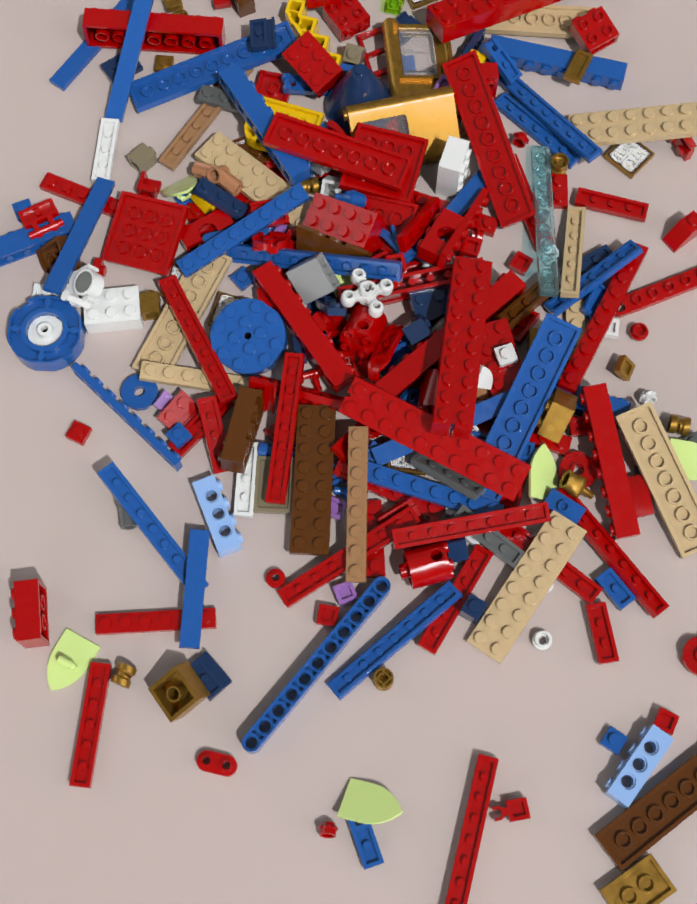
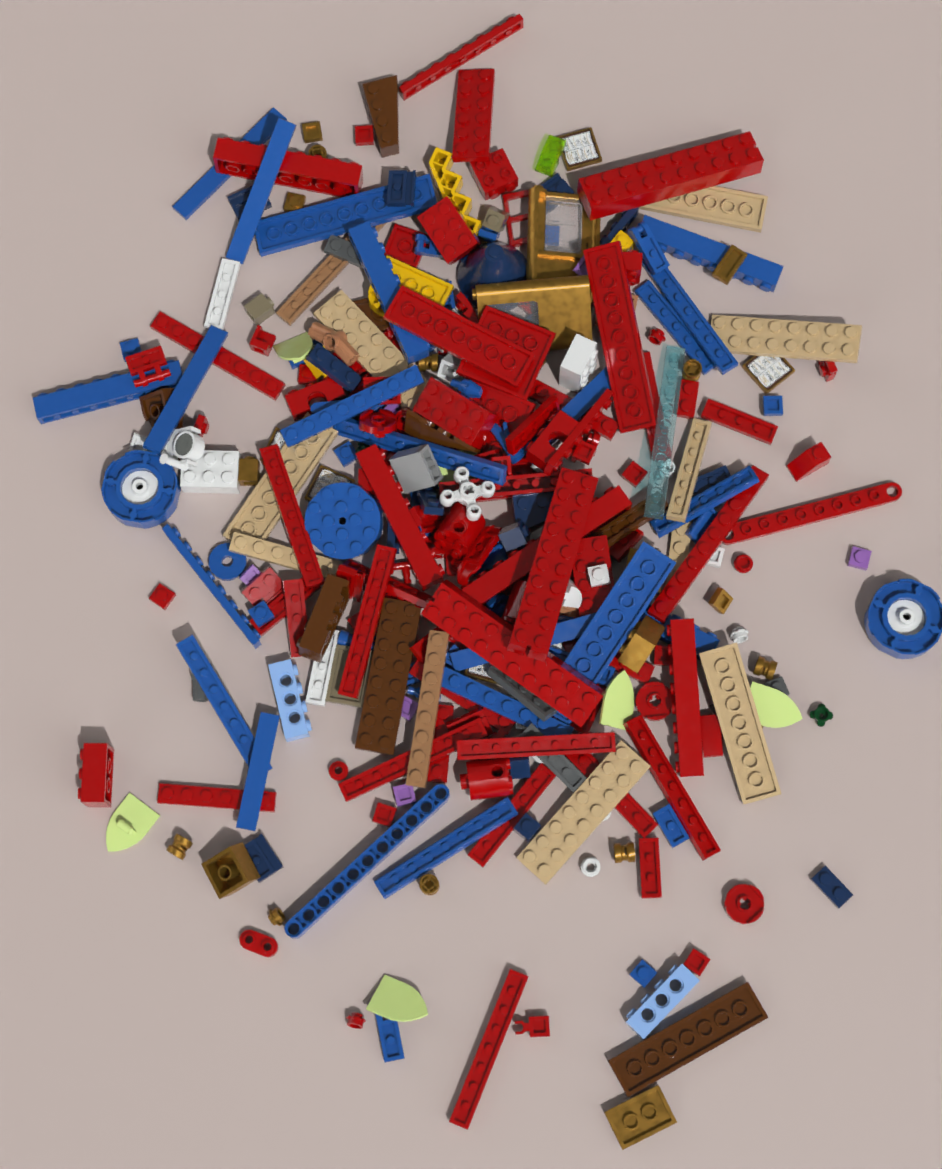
camera: 10 degrees right, 5 degrees up
red plate [69,662,112,789] -> none
red plate [101,191,190,277] -> none
blue plate [544,488,587,524] -> none
pearl gold piece [559,470,594,499] -> none
red brick [569,6,620,55] -> none
none -> pearl gold plate [268,907,286,926]
none -> pearl gold wheel [613,842,635,863]
none -> blue plate [763,396,783,416]

